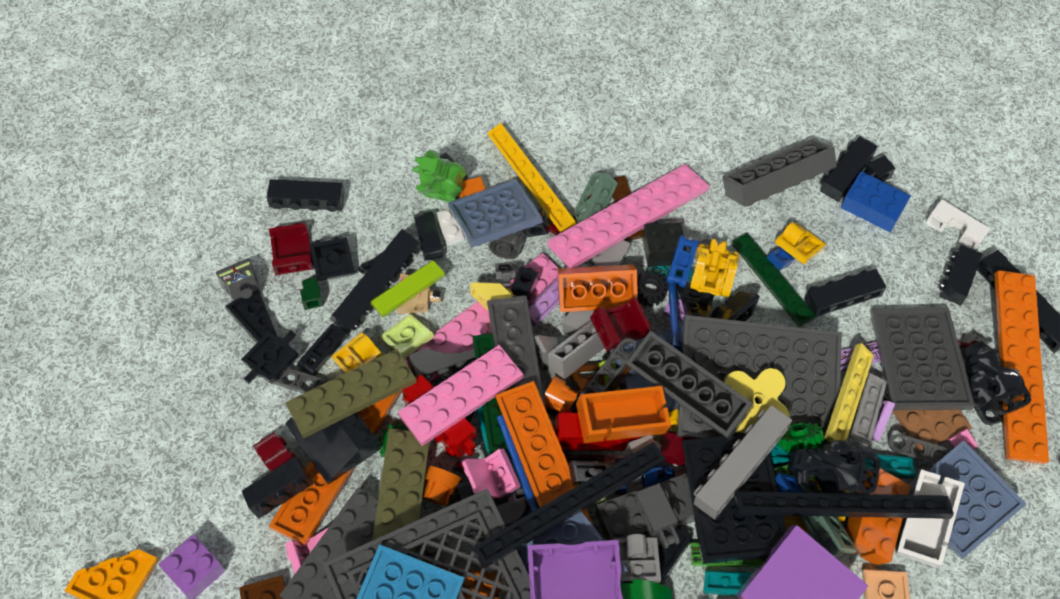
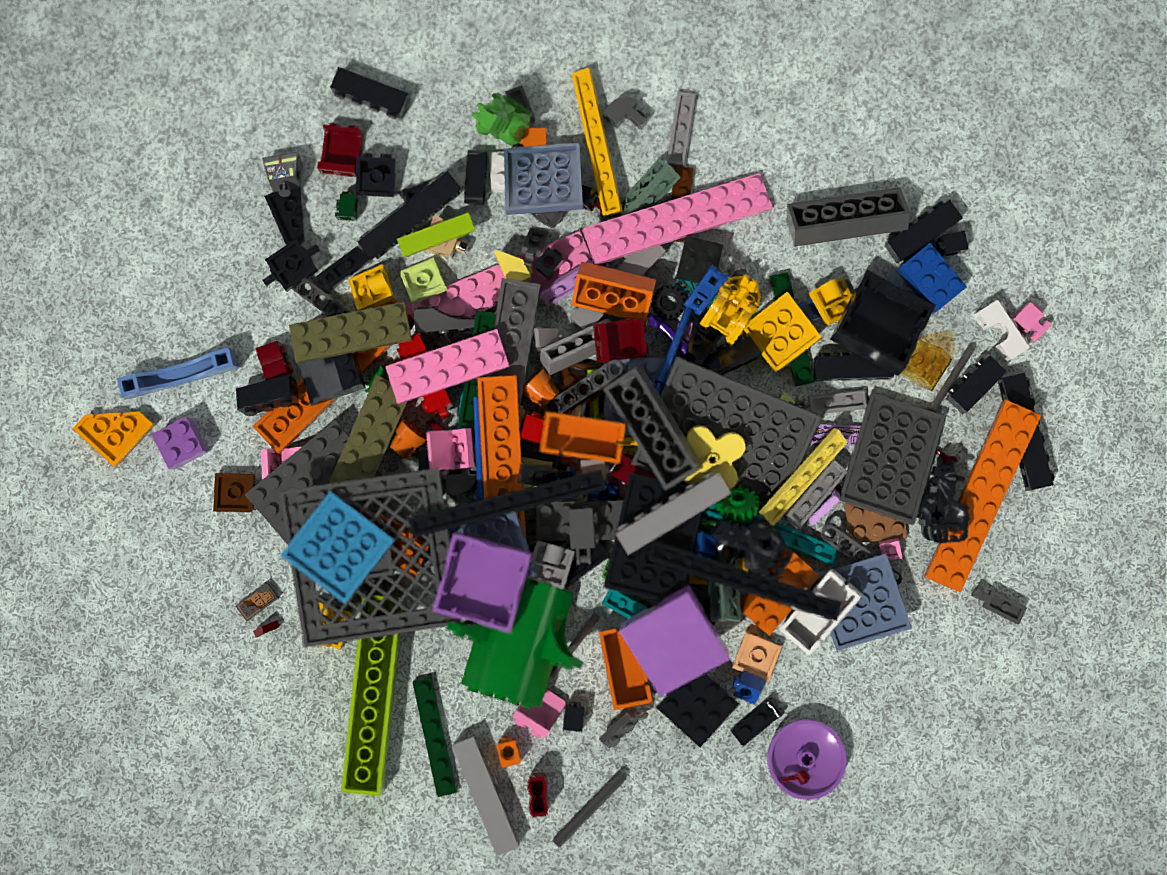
camera: 25 degrees right, 25 degrees up
none -> medium blue arch [117,347,239,399]
none -> dark grey brick [603,97,646,130]
none -> dark purple plant [647,314,690,361]
none -> light grey tile [666,91,696,167]
none -> yellow plate [743,292,823,373]
none -> light grey tile [808,390,867,414]
none -> black tile [830,270,935,376]
none -> clear yellow slope [901,339,953,391]
none -> flat silver bar [929,345,975,412]
none -> bright pink brick [1012,302,1051,342]

